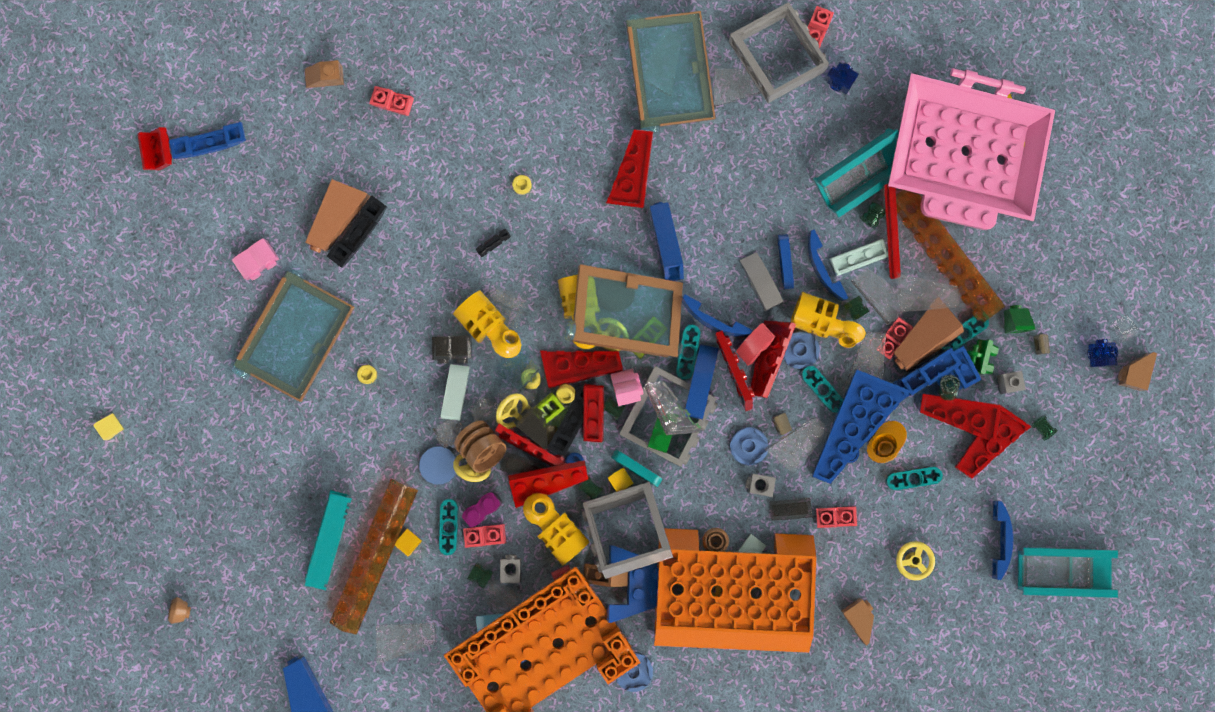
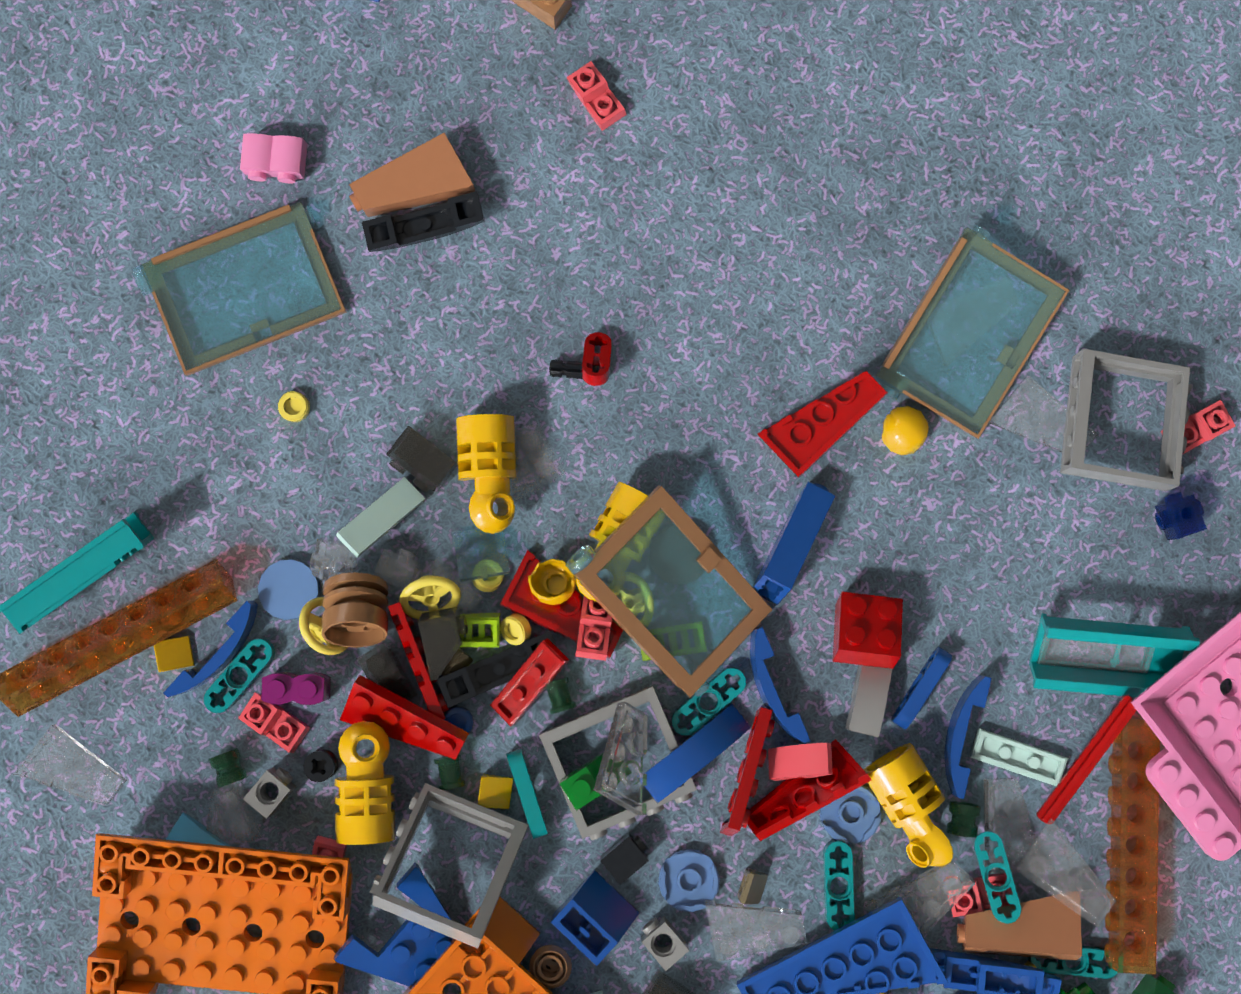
camera: 35 degrees right, 0 degrees up
light yellow tile [512,175,532,195] -> none
medium nougat slope [584,564,628,587] -> none
bright pink brick [610,368,643,406] -> none
clear green wheel [860,202,886,229] -> none
none -> blue slope [163,601,258,697]
none -> black wheel [303,749,338,782]
none -> yellow hair [528,559,576,605]
none -> blue slope [551,869,639,966]
none -> coral slope [575,596,612,661]
none -> red beam [582,332,612,386]
none -> black brick [600,832,649,885]
none -> red brick [832,592,903,669]
none -> yellow hair [882,406,929,455]
none -> teal beam [974,831,1021,924]

